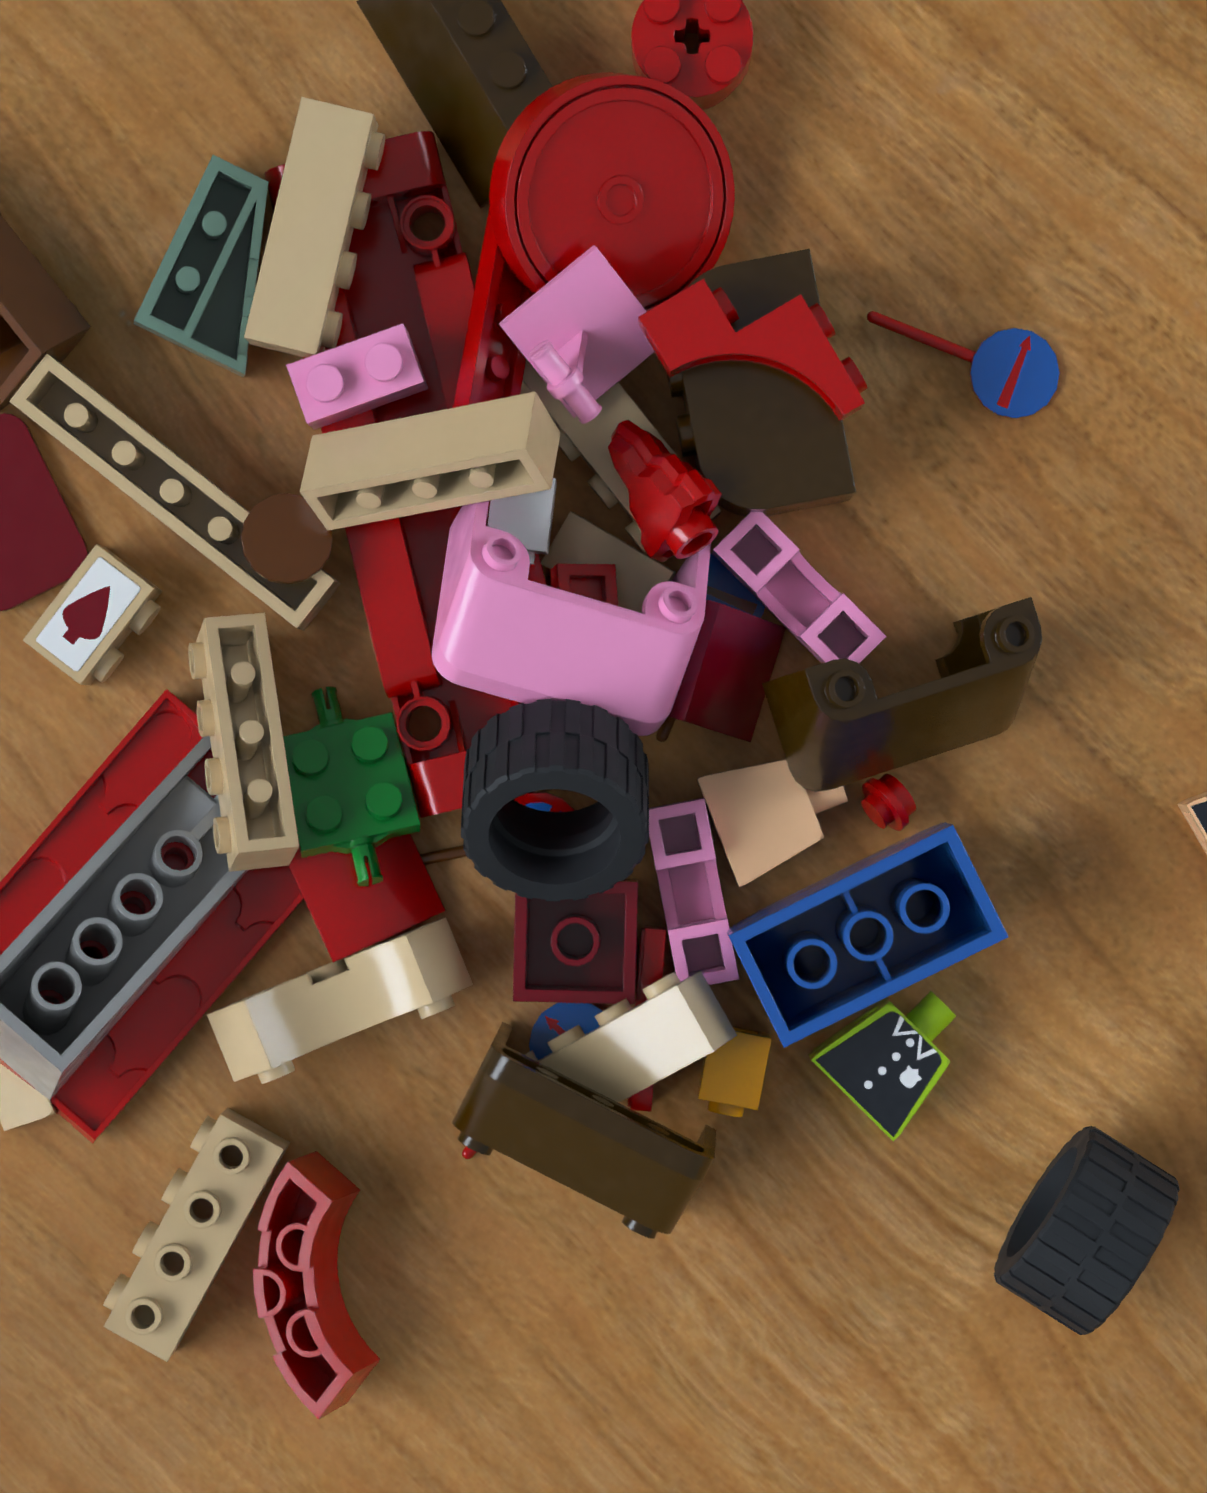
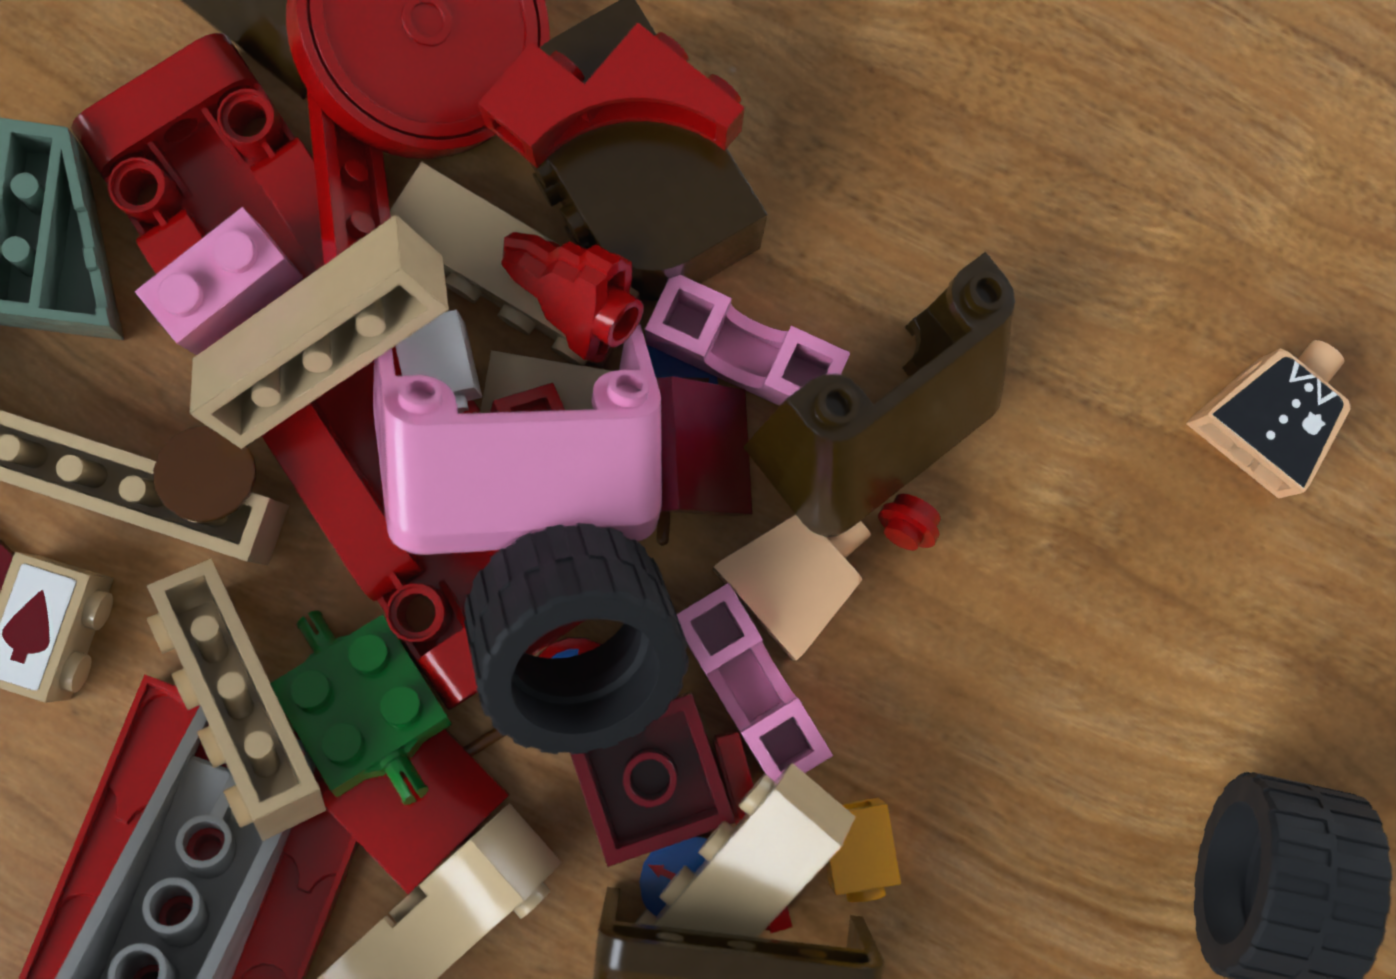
camera: 30 degrees left, 5 degrees down
tan brick [244,97,385,358] -> none
bright pink plate [499,245,654,424] -> none
blue brick [727,822,1009,1048] -> none
black torso [808,991,957,1141] -> none
blue piece [867,311,1060,419] -> none

